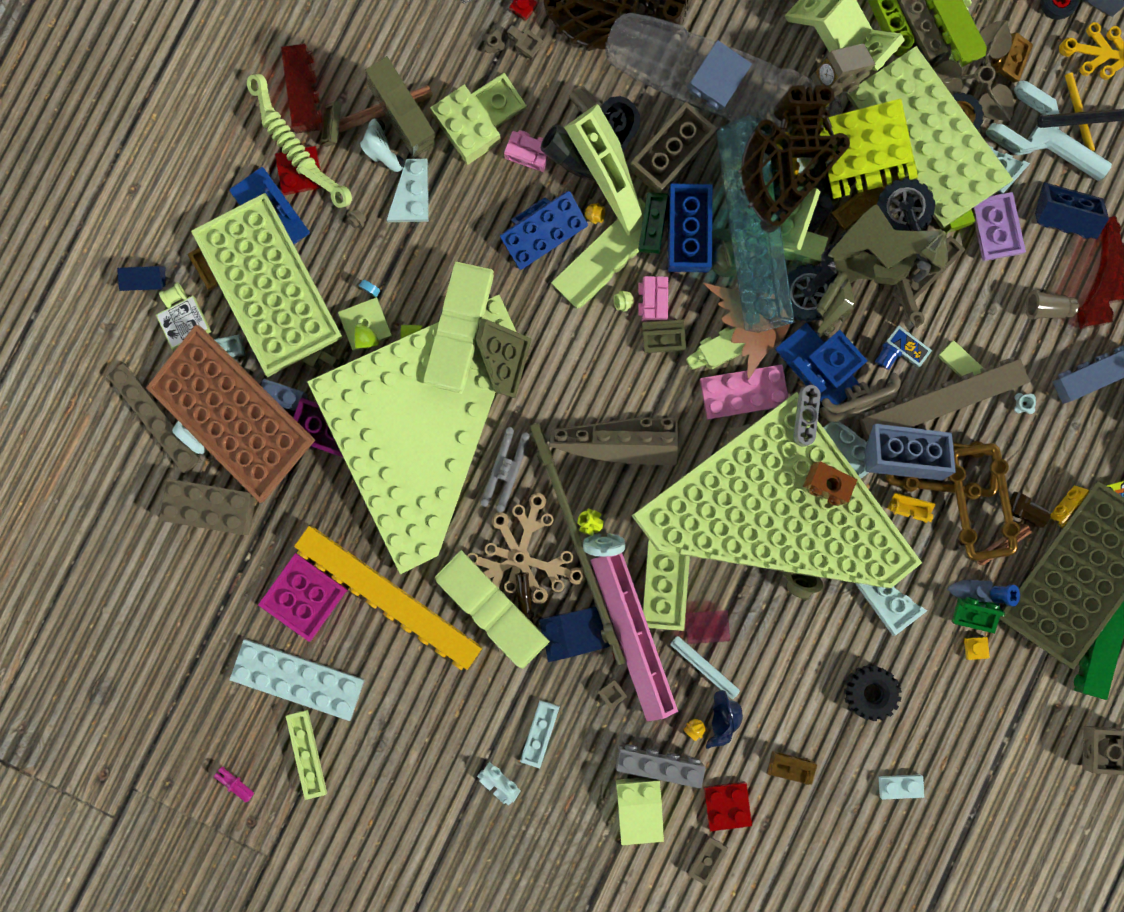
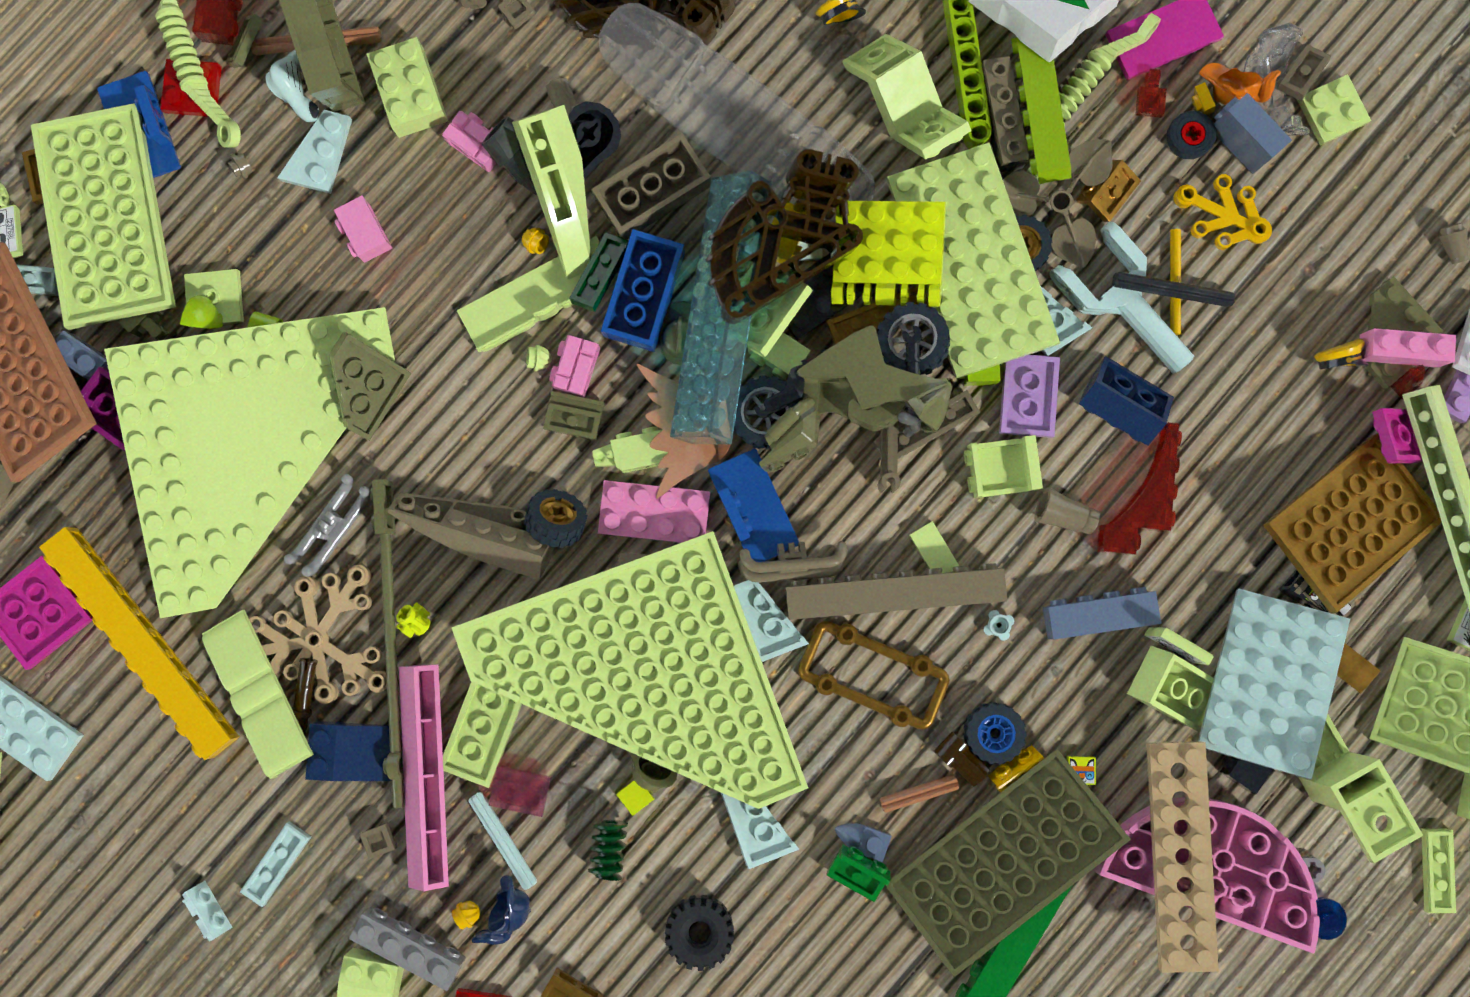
camera: 20 degrees right, 0 degrees up
medium azure tile [359,280,380,297] -> none
yellowish green piece [423,262,494,394] -> none
yellowish green tile [472,73,527,128] -> none
blue bracket [500,191,588,270] -> none
light aqua tile [583,533,625,557] -> none
sand blue brick [687,40,752,111] -> none
light grey beam [794,385,821,447] -> none
dark orange brick [803,461,858,506] -> none
blue plate [807,330,867,389] -> none
dark tan brick [811,43,876,96] -> none
sand blue slope [864,424,956,480] -> none
blue bush [875,343,902,370] -> none
tile [885,326,932,368] -> none
yellow hinge [887,493,936,523] -> none
pearl gold bar [948,443,1020,561] -> none
yellow plate [964,637,990,660] -> none
blue bush [990,585,1020,606] -> none
none -> bright pink brick [334,196,392,263]
none -> black wheel [524,489,588,548]
none -> dark green piece [588,820,628,881]
none -> neon yellow tile [616,780,655,816]
none -> black wheel [963,702,1027,764]
none -> yellowish green panel [964,435,1043,498]

